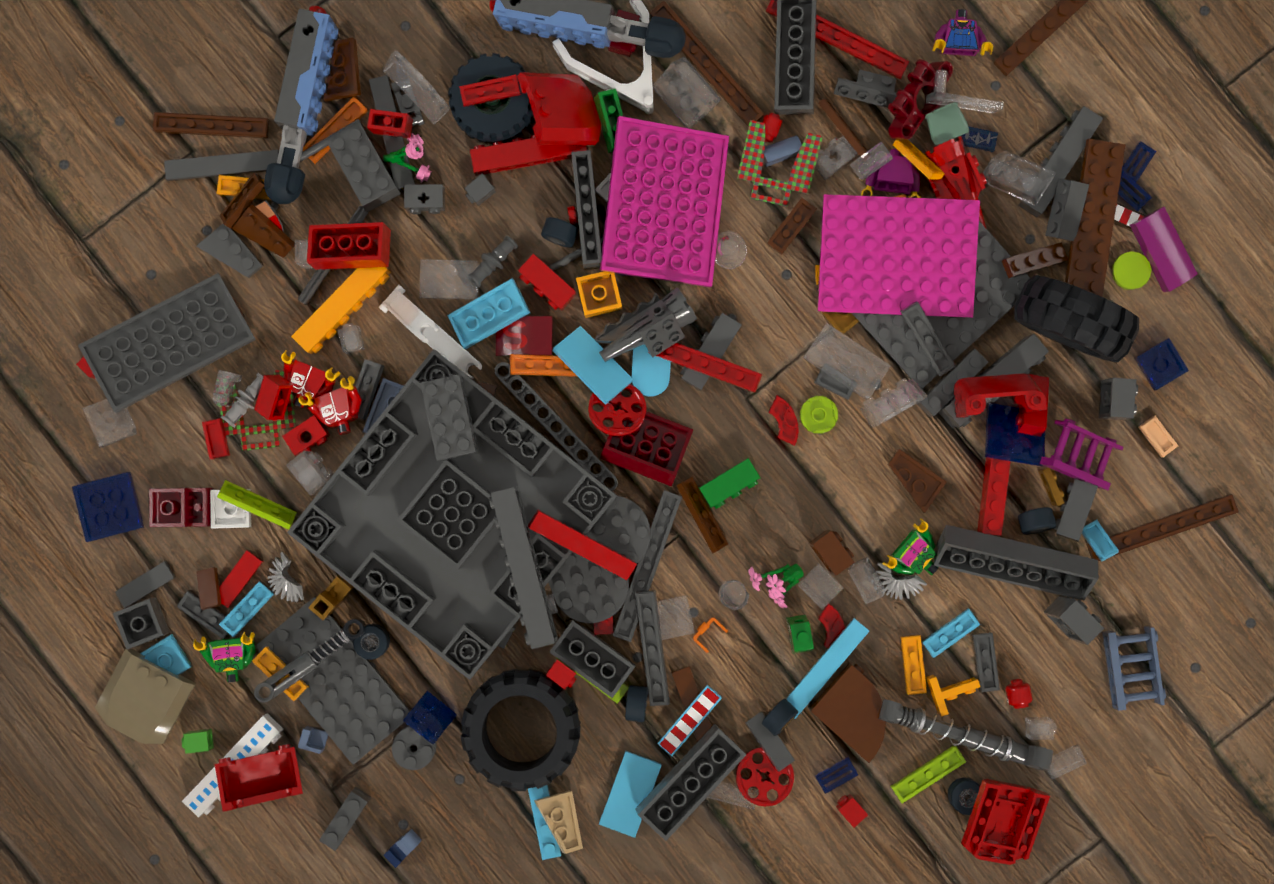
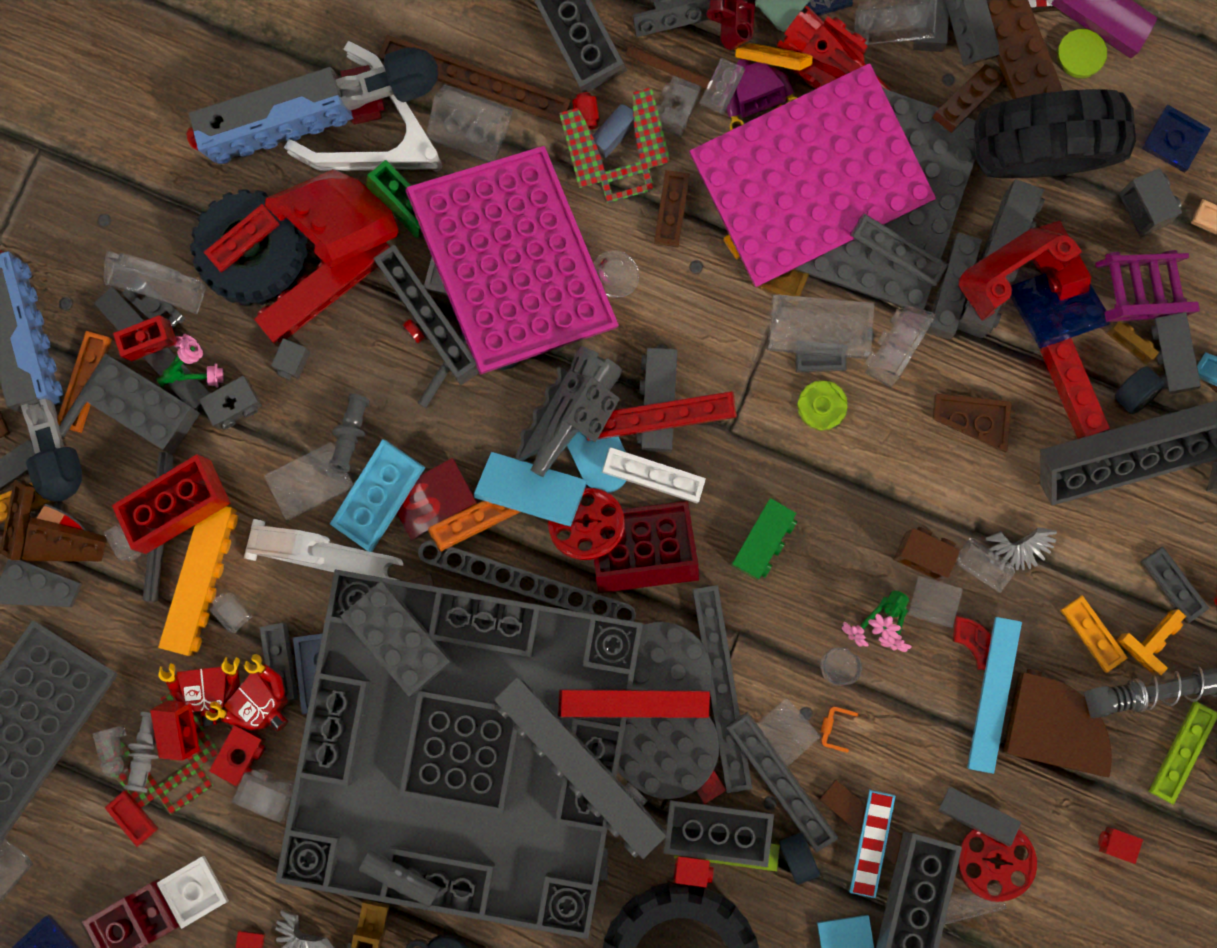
camera: 25 degrees left, 5 degrees down
lime plate [217,480,297,530] -> none
reddish brown wing [323,37,361,102] -> none
red brick [518,254,577,311] -> none
black wheel [541,217,578,248] -> none
light orange brick [576,271,622,318] -> none
reddish brown plate [676,477,728,554] -> none
black wheel [762,699,798,736] -> none
red tile [768,395,799,446] -> none
green torso [786,614,814,654] -> none
clear blue tile [815,757,858,794] -> none
torso [882,518,939,575] -> none
medium azure tile [921,609,980,658] -> none
none -> dark grey axle [359,850,440,908]
none -> white plate [601,447,706,503]

